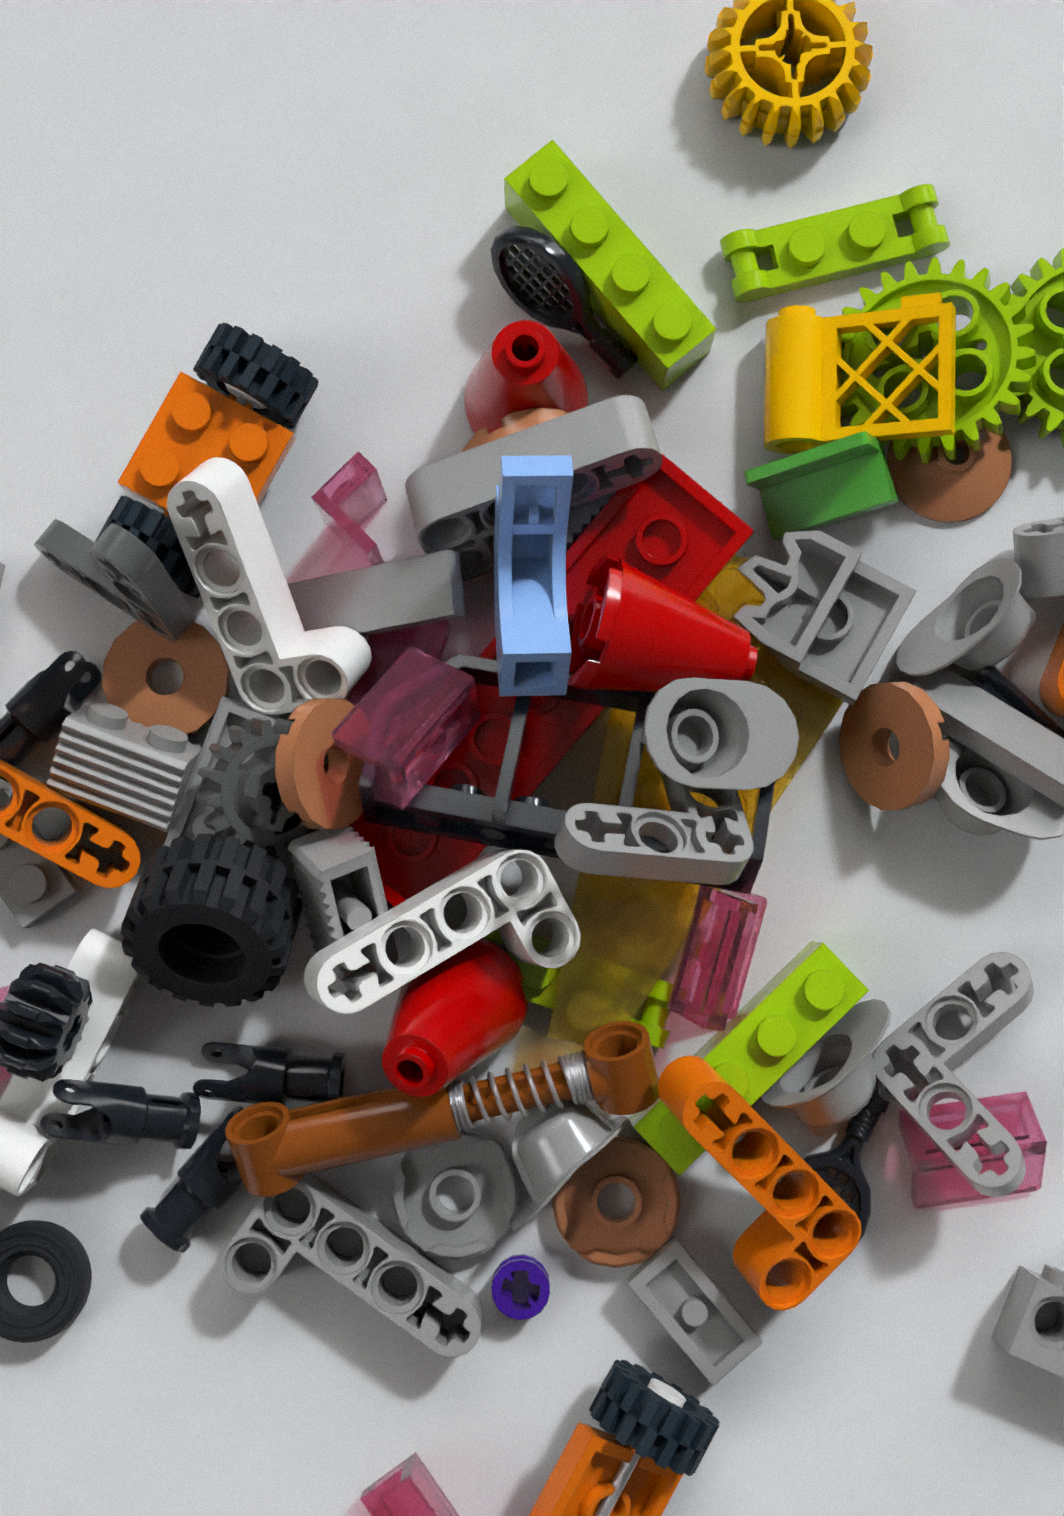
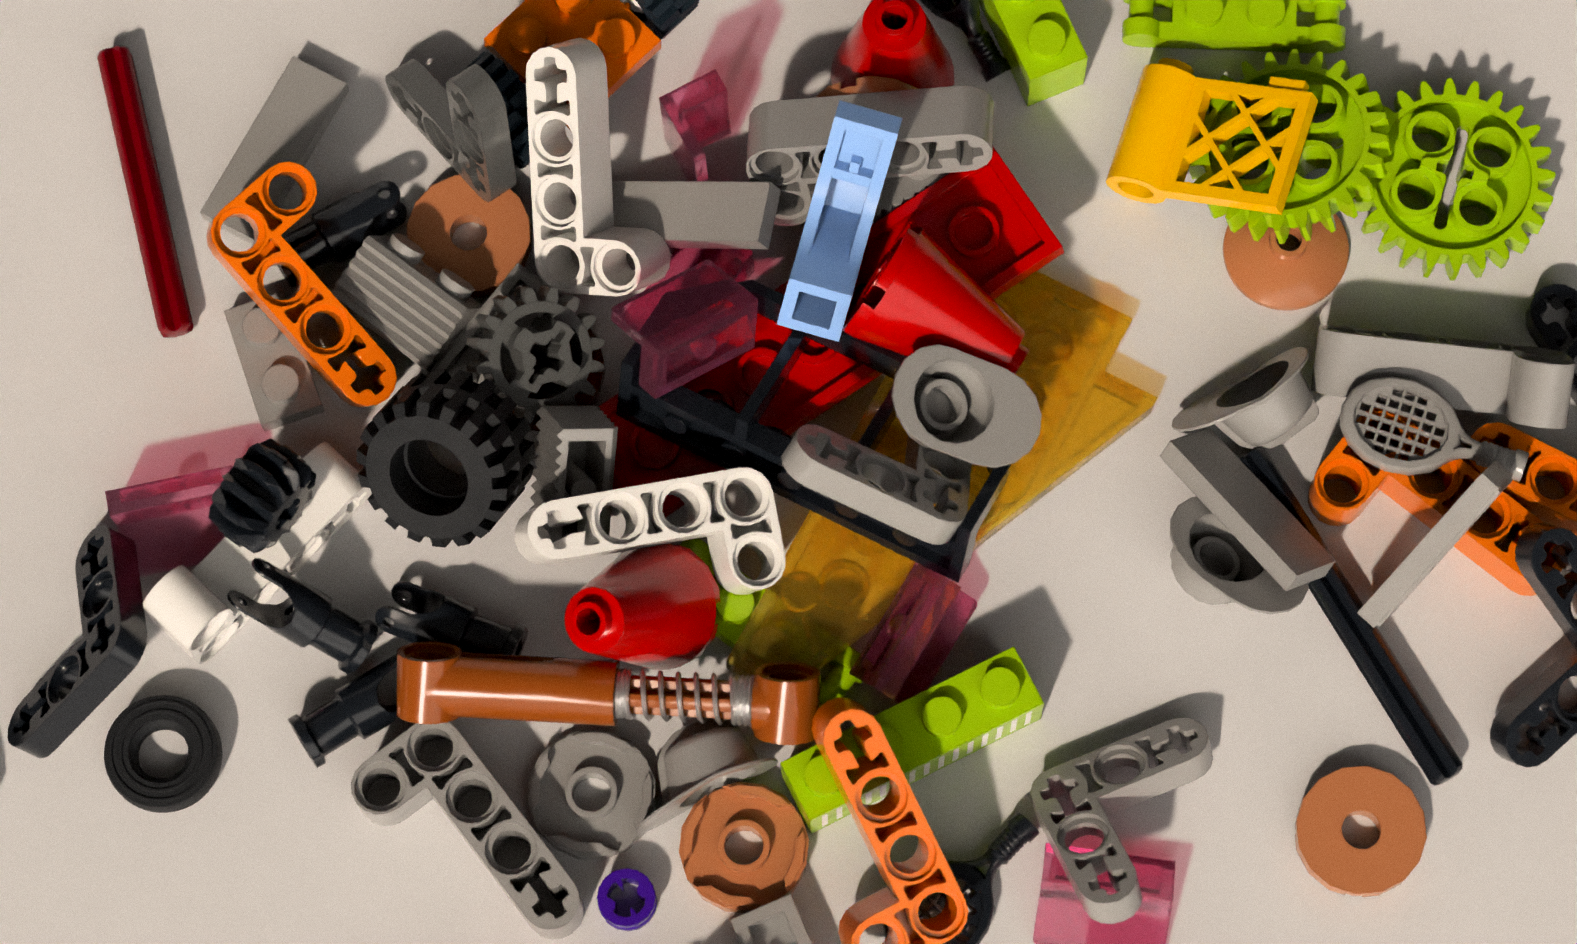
camera: 20 degrees right, 10 degrees down
nougat tile [275,698,372,829] -> none
light grey plate [733,530,917,706] -> none
bright green panel [743,431,898,541] -> none
light grey piece [761,999,891,1136] -> none
nougat tile [839,682,950,810] -> none

